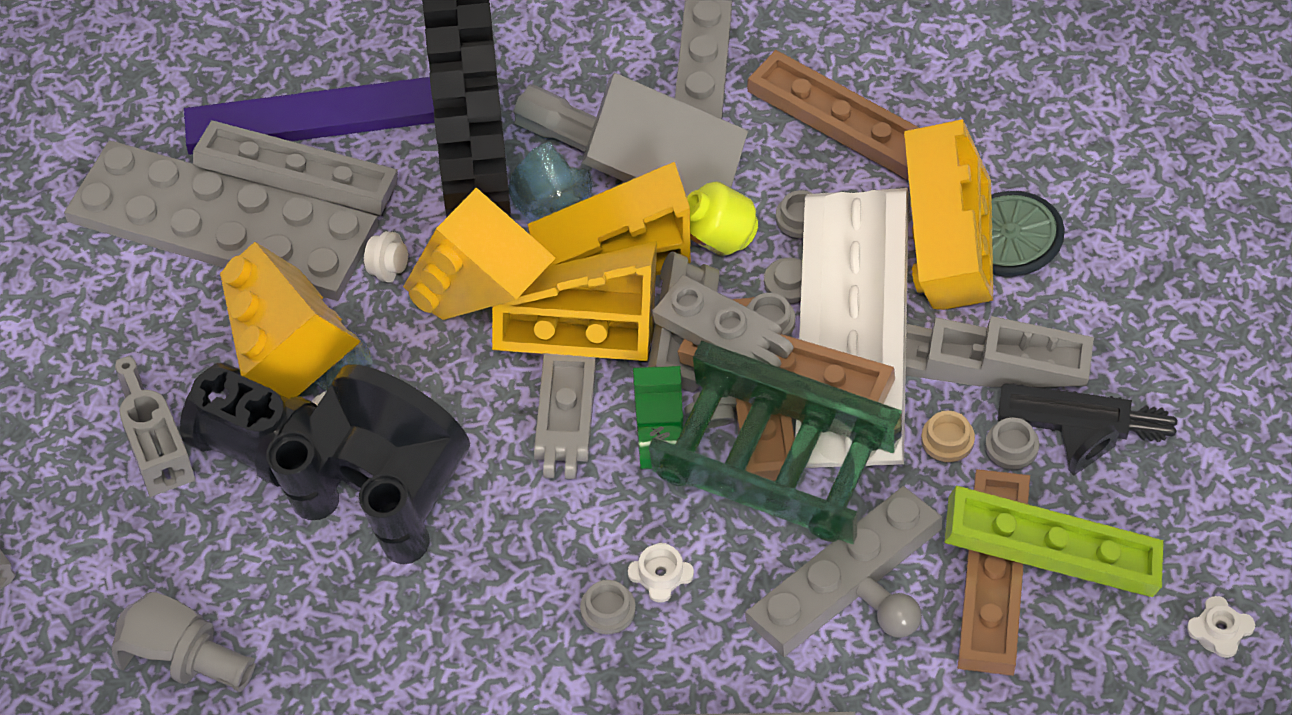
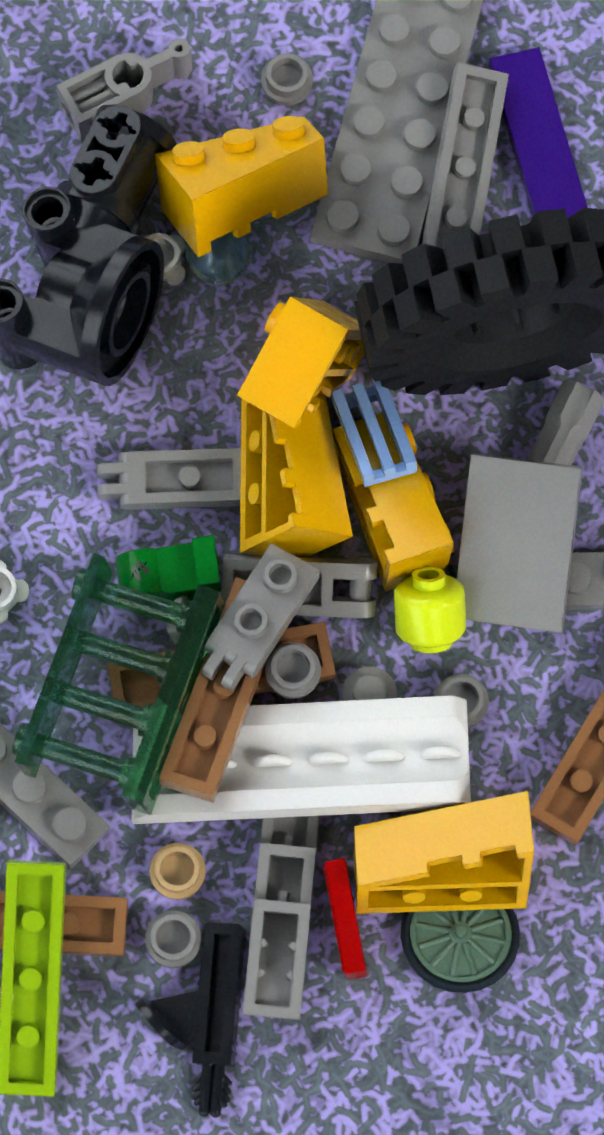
camera: 80 degrees right, 20 degrees up
white plate [364,231,408,282] -> none
clear light blue hair [508,142,592,222] -> none
none -> light grey plate [261,54,313,106]
none -> red tile [323,858,368,980]
none -> light blue tile [331,380,417,487]

